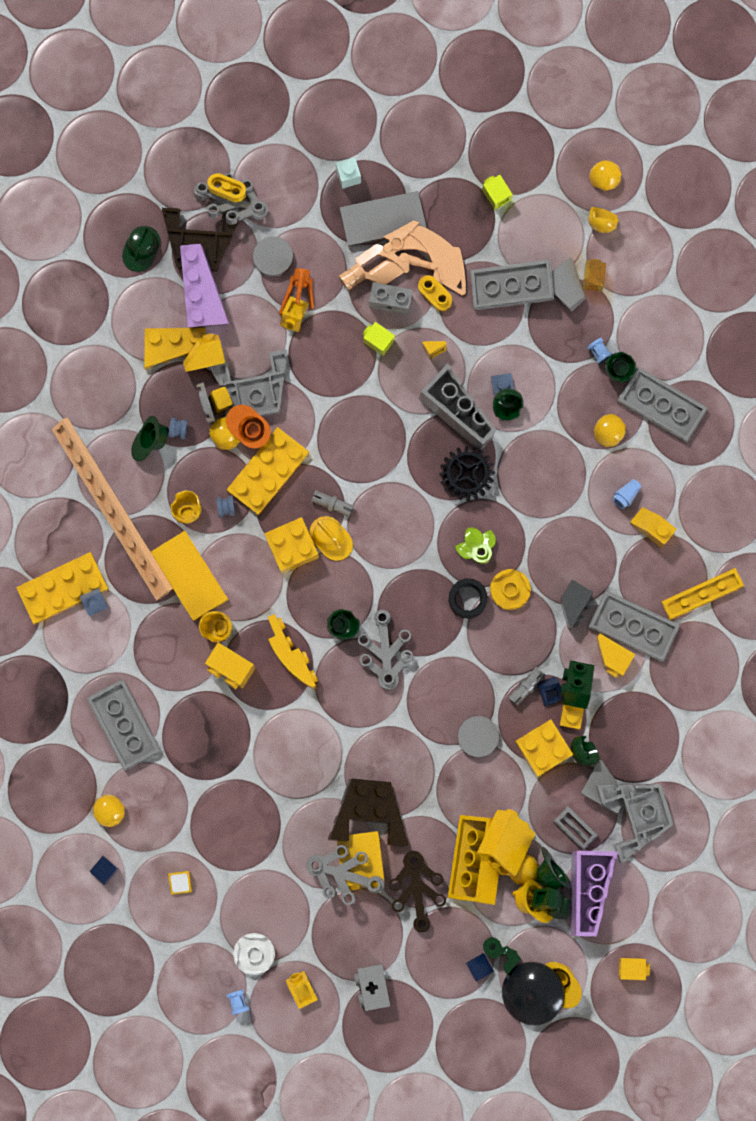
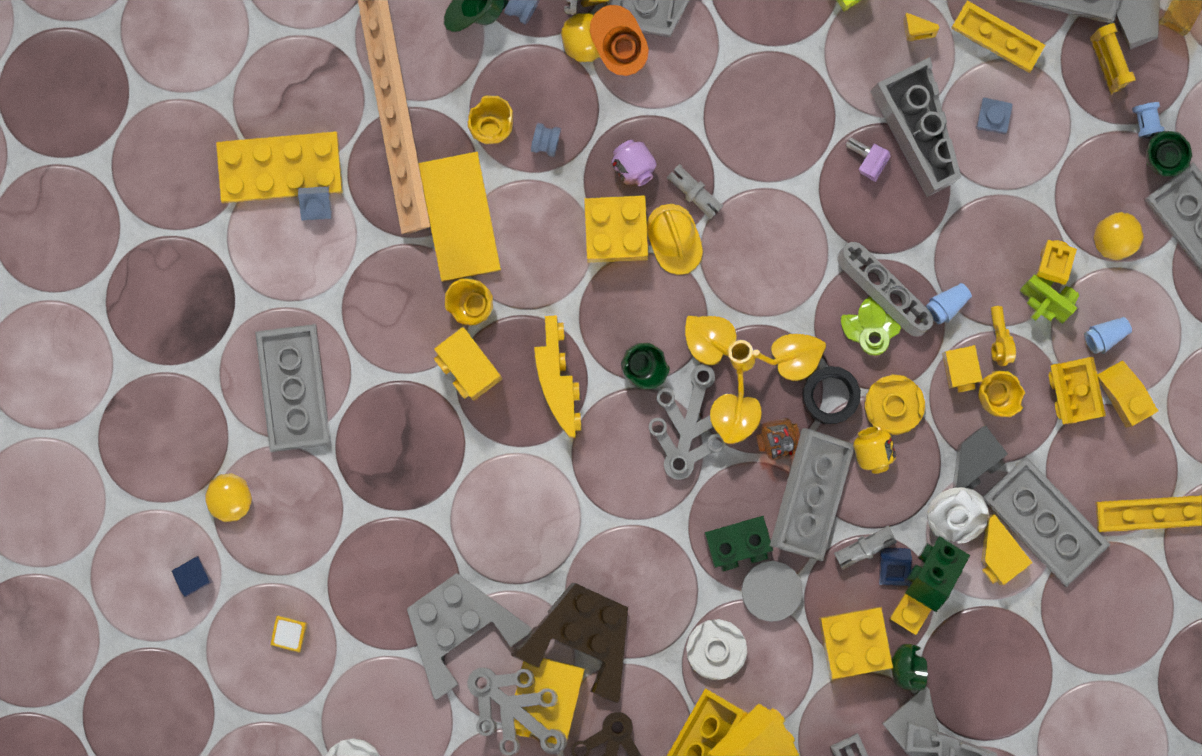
camera: 20 degrees right, 5 degrees up
yellow plate [227,427,309,516] -> none
black gear [440,446,495,502] -> none
dark green hair [493,388,524,421] -> none
none -> light grey wing [407,573,532,700]
none -> lavender head [611,140,656,186]
none -> yellow plant [685,316,826,444]
none -> white tile [686,619,747,680]
none -> dark green brick [704,515,774,572]
none -> head [756,418,800,460]
none -> light grey tile [770,428,854,561]
none -> light grey beam [837,242,933,337]
none -> lavender piece [846,138,891,182]
none -> yellow head [853,426,896,474]
none -> light blue cone [926,283,972,325]
none -> white tile [927,487,989,544]
none -> yellow brick [942,345,983,393]
none -> yellow plate [951,0,1046,73]
none -> yellow hair [978,371,1025,417]
none -> yellow plate [991,306,1016,366]
none -> lime hips [1019,274,1079,324]
none -> yellow bracket [1036,240,1077,285]
none -> yellow bracket [1049,357,1106,424]
none -> yellow plate [1090,23,1136,94]

